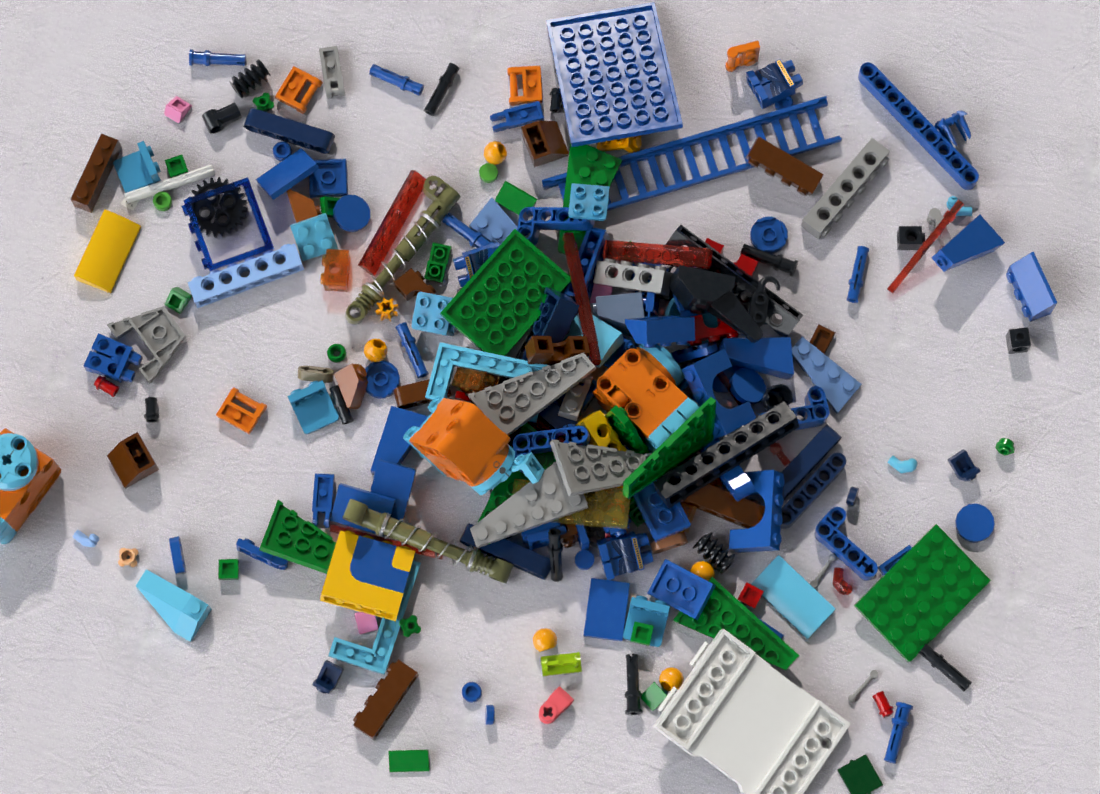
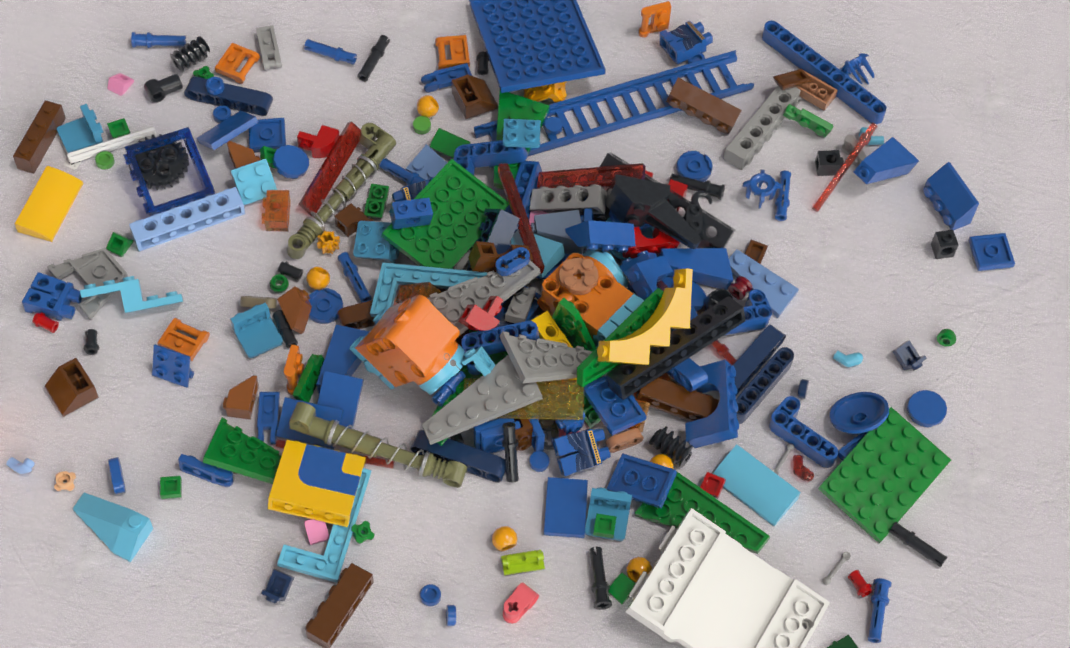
camera: 10 degrees left, 15 degrees down
none -> medium azure bracket [80,276,184,313]
none -> blue hinge [152,344,194,388]
none -> blue tile [206,77,224,95]
none -> dark orange slope [223,375,259,420]
none -> black pin [278,261,304,281]
none -> orange plate [284,345,304,395]
none -> green hinge [293,354,325,402]
none -> red brick [297,125,340,158]
none -> blue brick [389,198,433,229]
none -> blue pin [432,371,466,407]
none -> brick [458,296,503,331]
none -> blue beam [496,247,530,276]
none -> blue tile [545,117,563,135]
none -> nougat plate [559,258,598,295]
none -> yellow arch [597,269,693,365]
none -> dark red wheel [728,276,753,300]
none -> blue piece [743,169,782,209]
none -> reddish brown tile [773,69,811,90]
none -> green hinge [783,104,834,137]
none -> nougat piece [796,70,838,111]
none -> blue dish [830,392,889,434]
none -> blue plate [968,233,1015,271]

